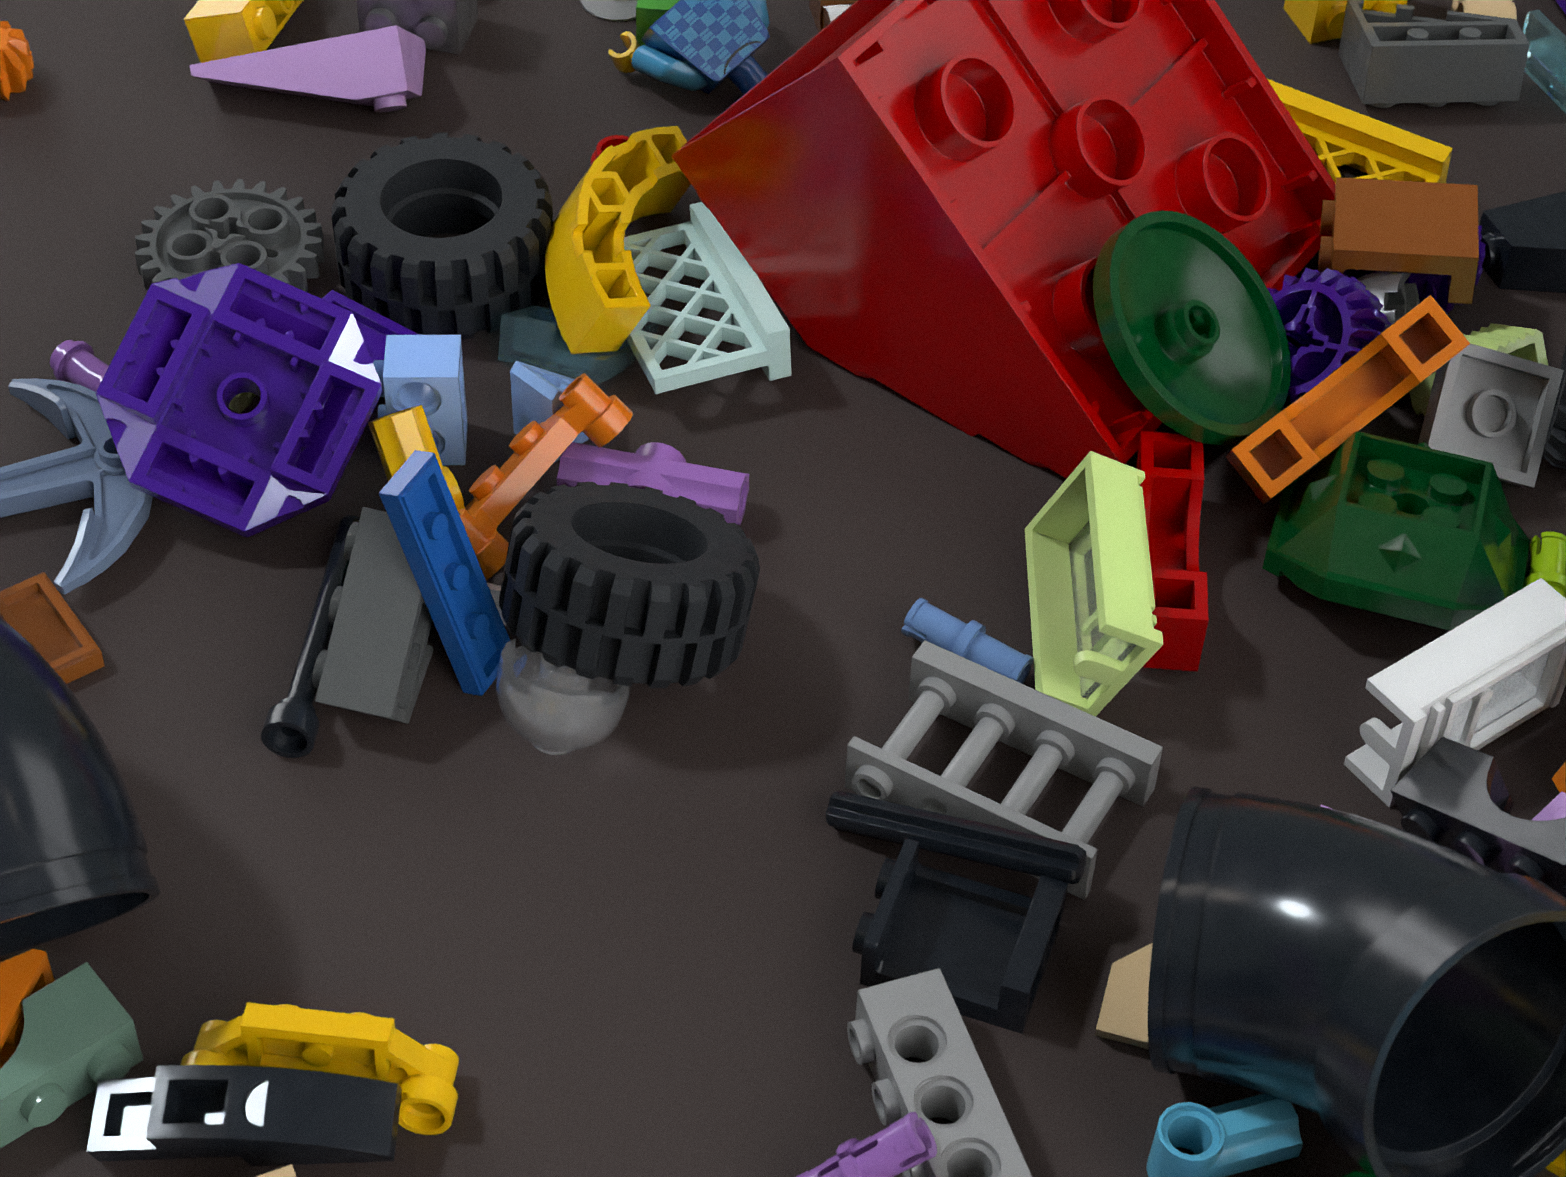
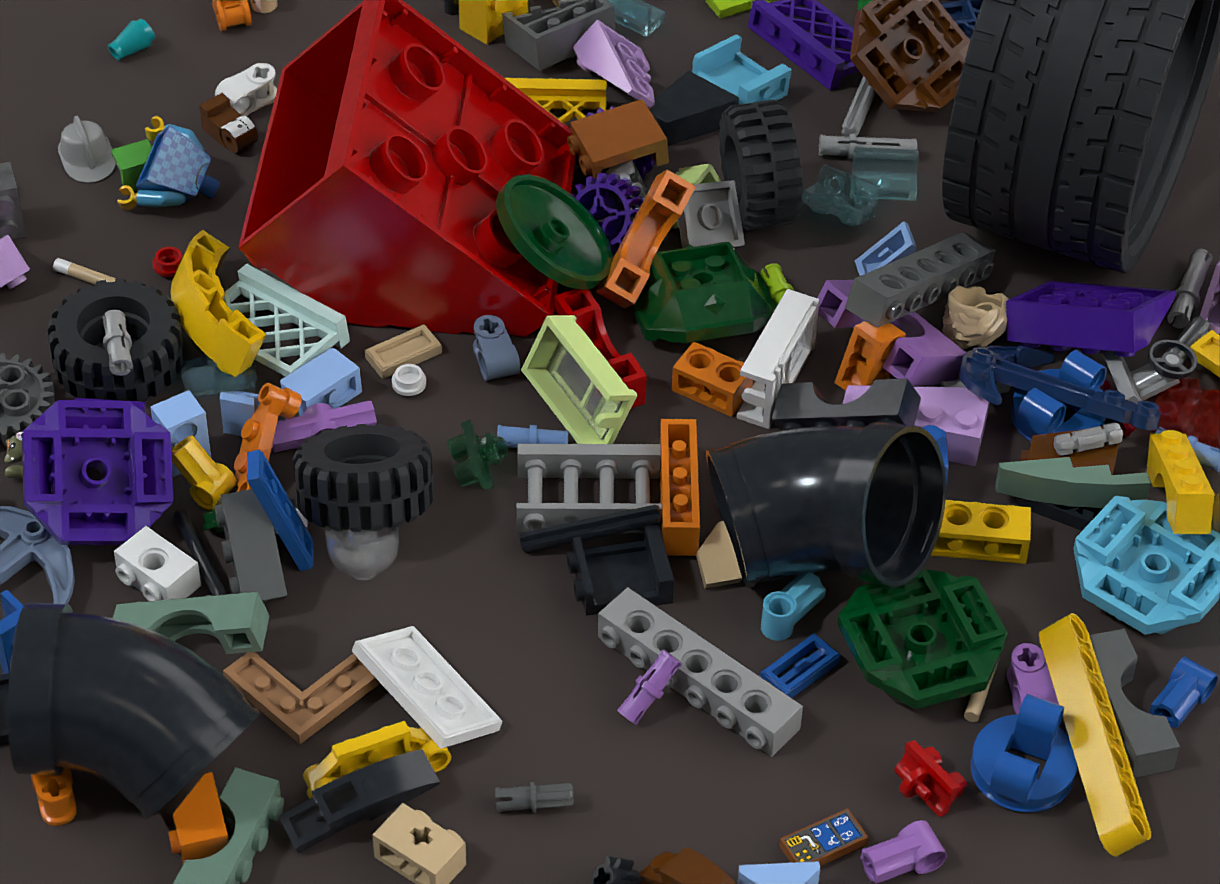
camera: 30 degrees left, 0 degrees up
none -> tan bar [53,258,117,285]
none -> light grey pin [102,310,133,376]
none -> sand green arch [113,592,270,654]
none -> white brick [114,526,201,601]
none -> medium nougat plate [223,652,380,745]
none -> light blue panel [280,348,362,416]
none -> white tile [352,626,503,748]
none -> tan tile [365,324,442,379]
none -> white plate [392,364,426,396]
none -> clear green hips [447,419,508,490]
none -> sand blue piece [473,315,520,381]
none -> lavender wedge [573,20,655,108]
none -> orange brick [660,419,700,556]
none -> orange brick [672,342,753,417]

